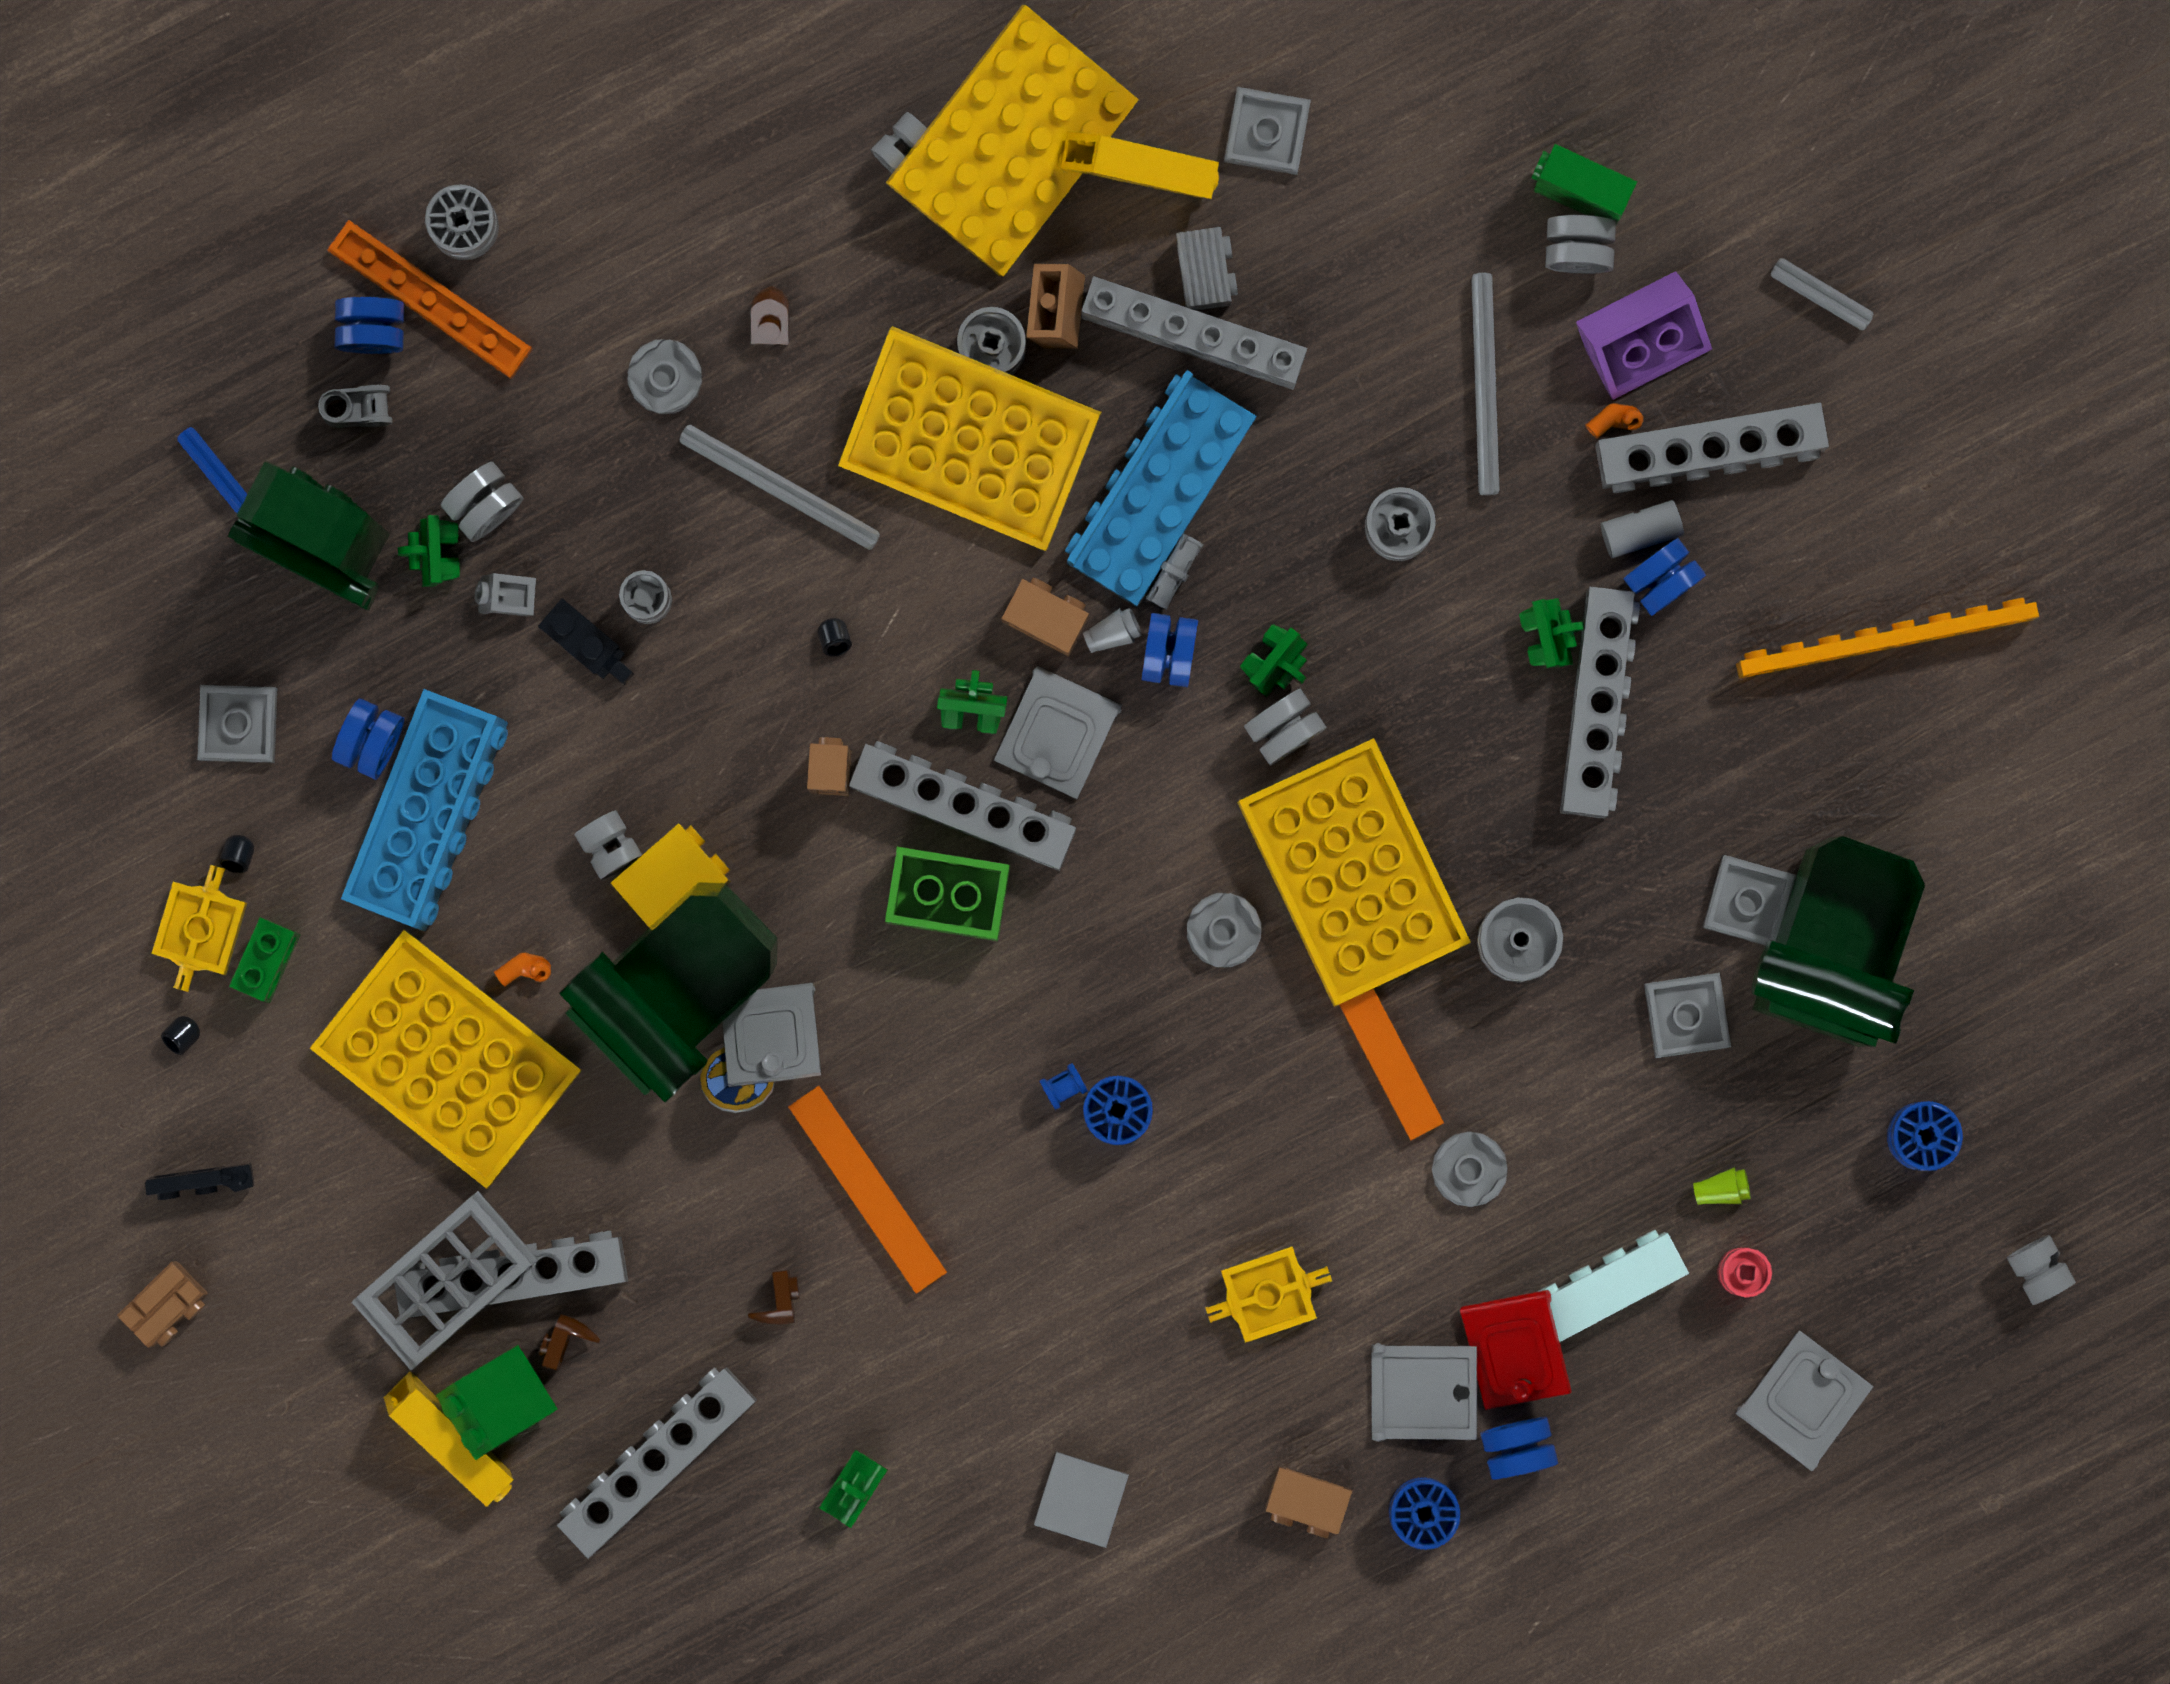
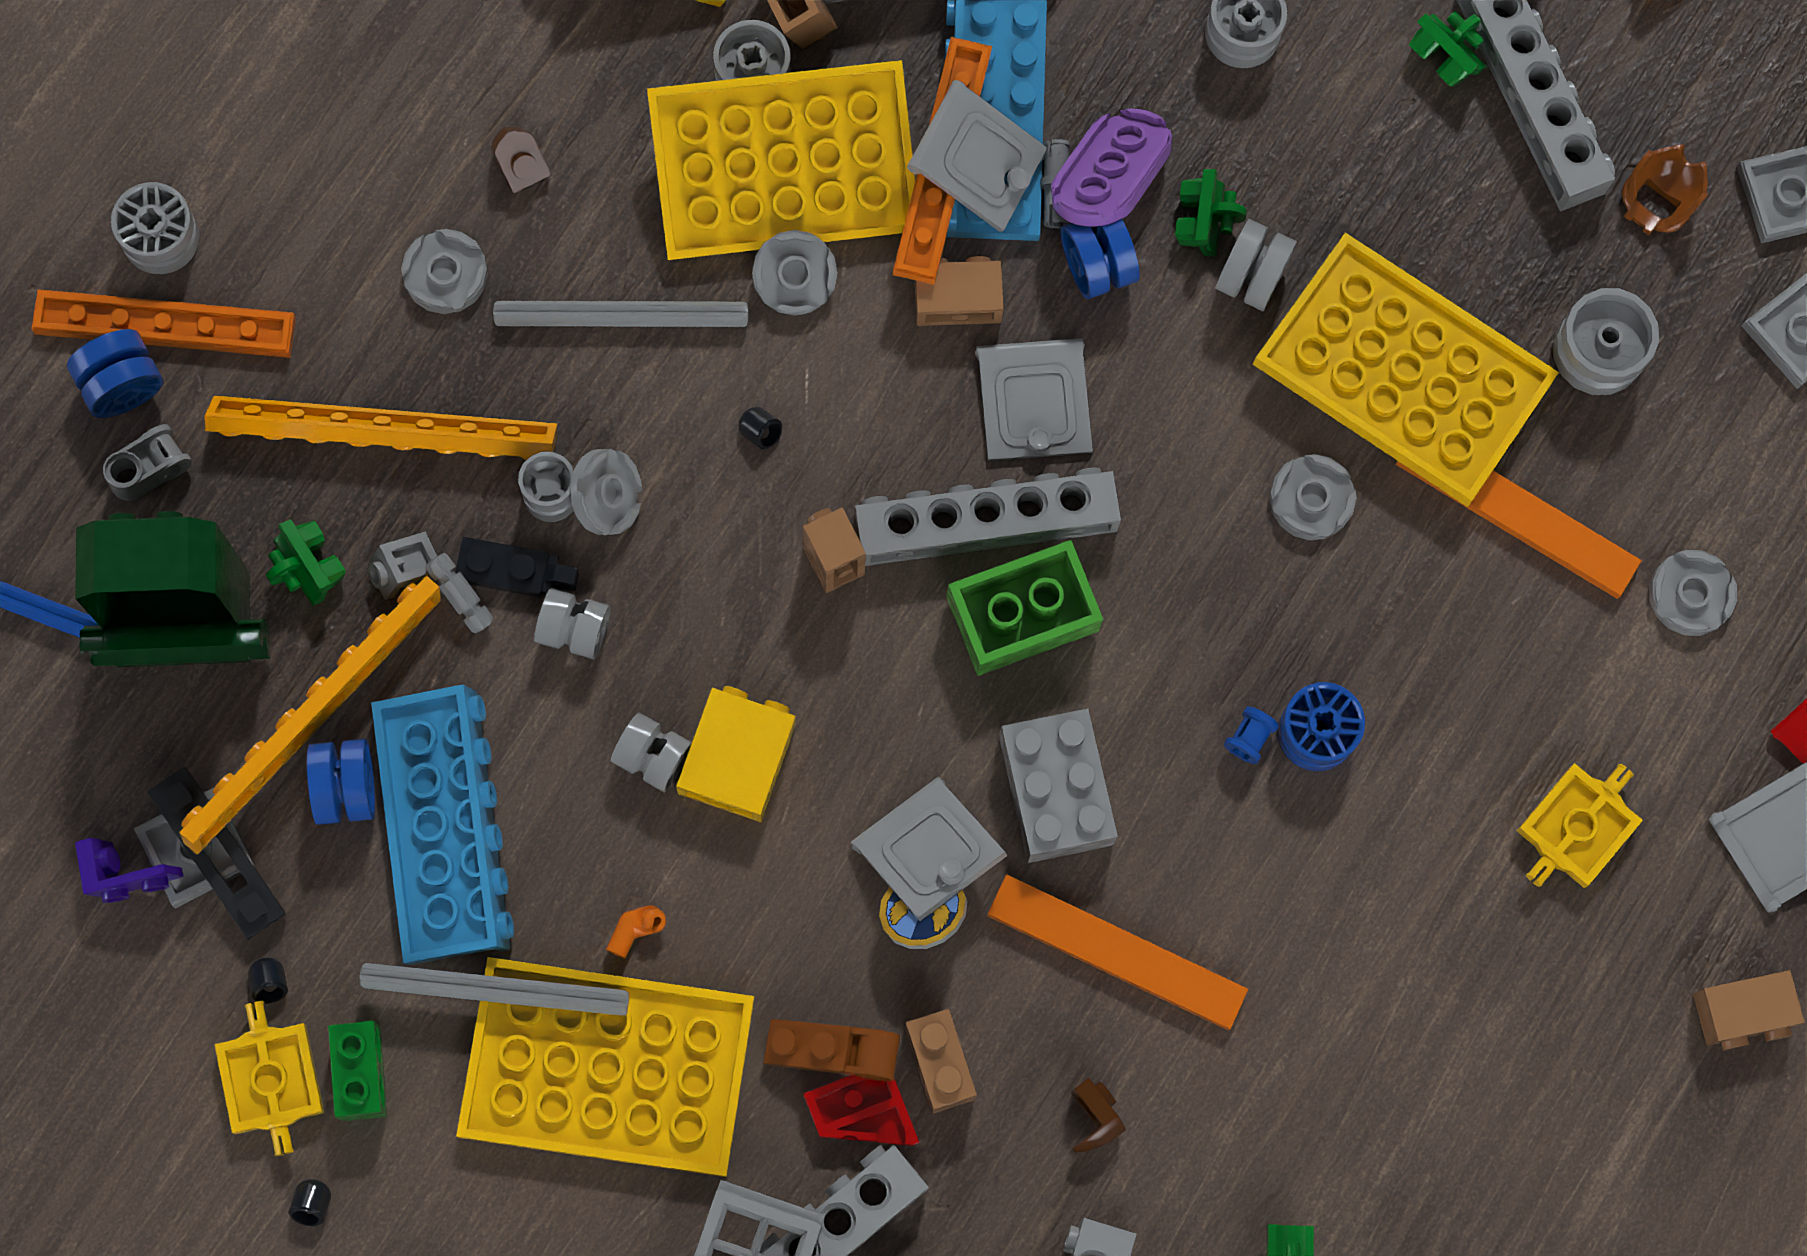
camera: 40 degrees left, 10 degrees down
light grey wheel [440,462,524,542] -> none
dark green piece [559,882,778,1103] -> none
green hips [937,670,1008,734] -> none
light grey tile [1034,1452,1129,1548] -> none
light grey cone [1083,608,1142,653] -> none
none -> dark purple bracket [75,838,184,903]
none -> black container [147,767,286,940]
none -> light orange plate [179,576,441,855]
none -> light orange plate [204,396,558,460]
none -> light grey axle [359,963,629,1016]
none -> light grey axle [426,553,493,633]
none -> light grey wheel [534,588,611,660]
none -> light grey tile [570,449,642,535]
none -> light grey tile [752,230,838,316]
none -> dark orange plate [763,1019,900,1081]
none -> red wing [803,1075,919,1146]
none -> orange tile [893,37,992,285]
none -> medium nougat brick [904,1009,977,1114]
none -> light grey container [907,80,1047,232]
none -> light grey brick [999,708,1118,863]
none -> medium lavender tile [1051,108,1172,227]
none -> dark orange helmet [1622,144,1708,236]

